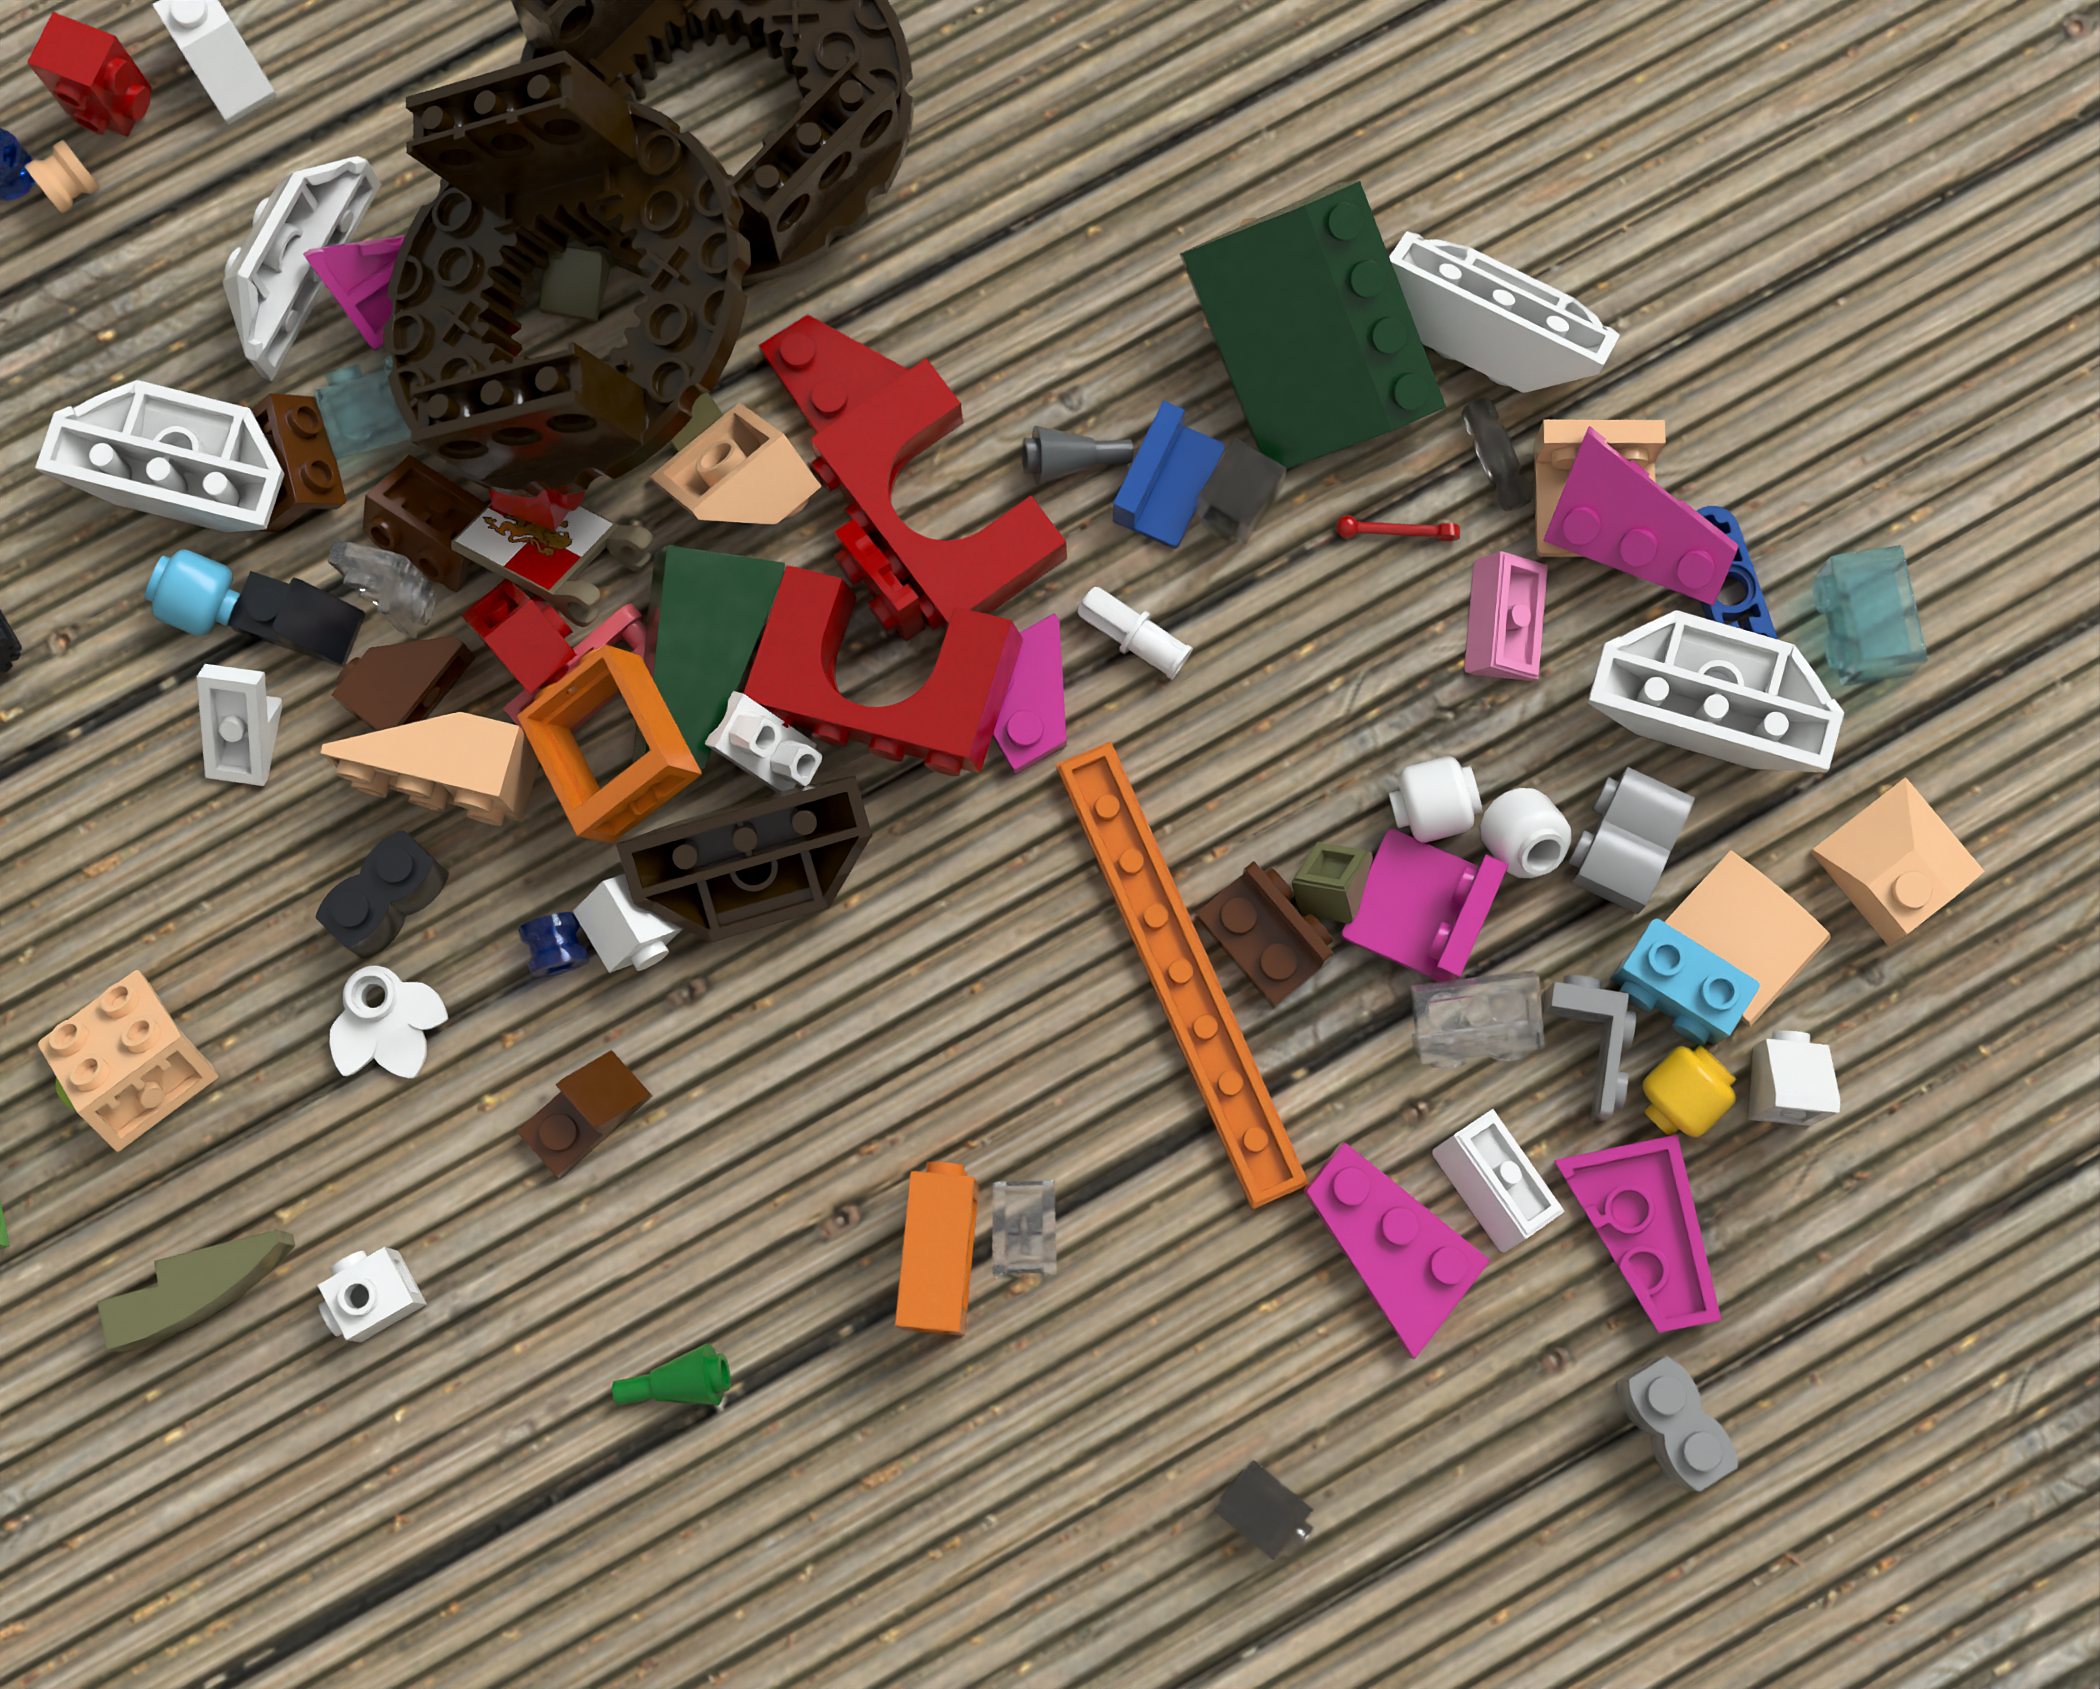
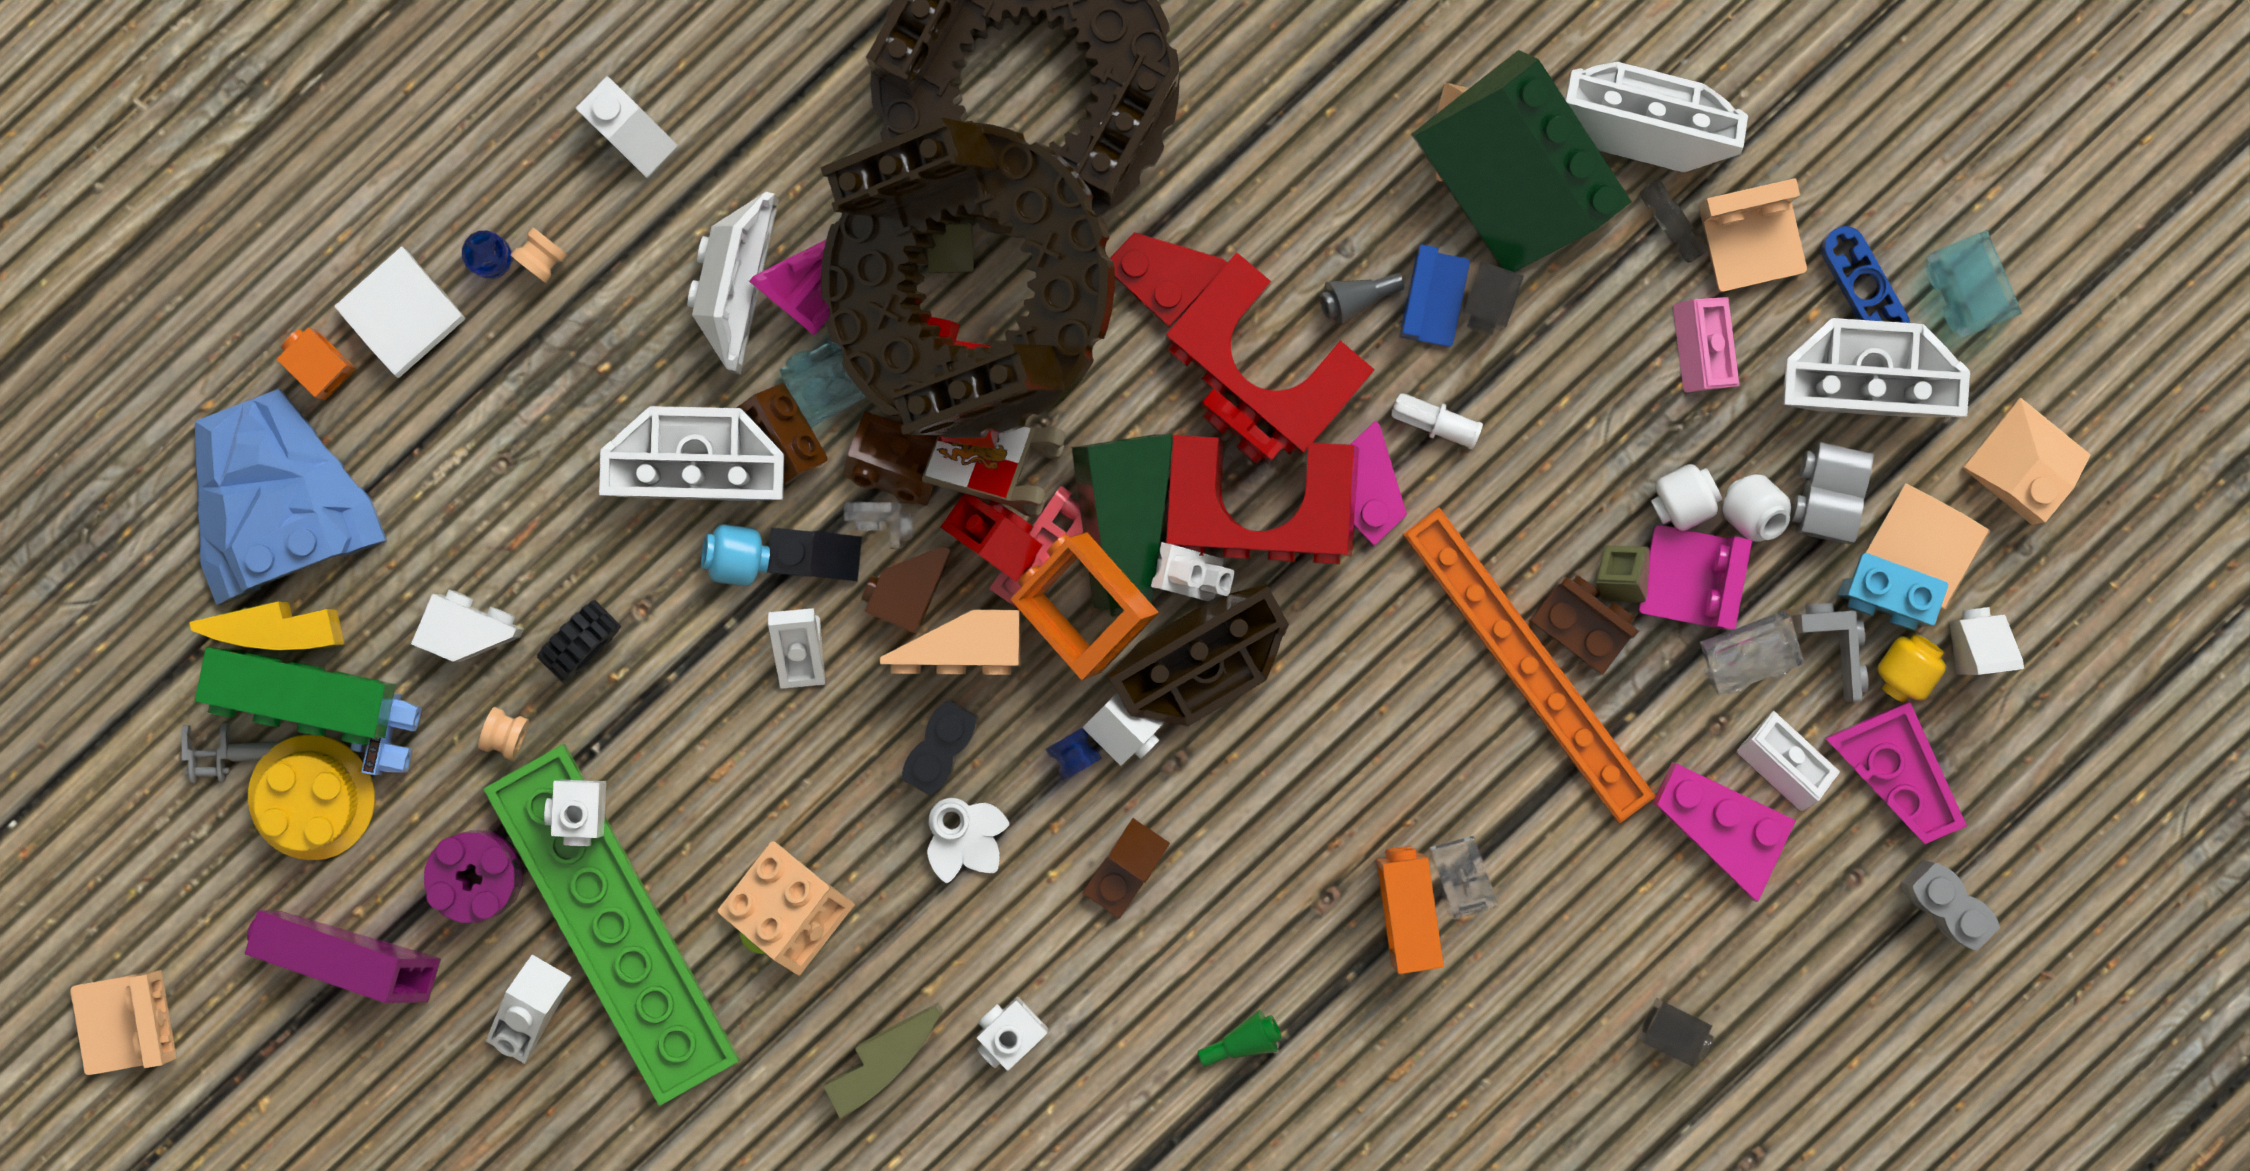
camera: 15 degrees left, 10 degrees up
red brick [27,12,152,137] -> none
light nougat slope [650,403,822,525] -> none
red hinge [1336,515,1460,541] -> none
dark pink wing [1543,426,1738,606] -> none

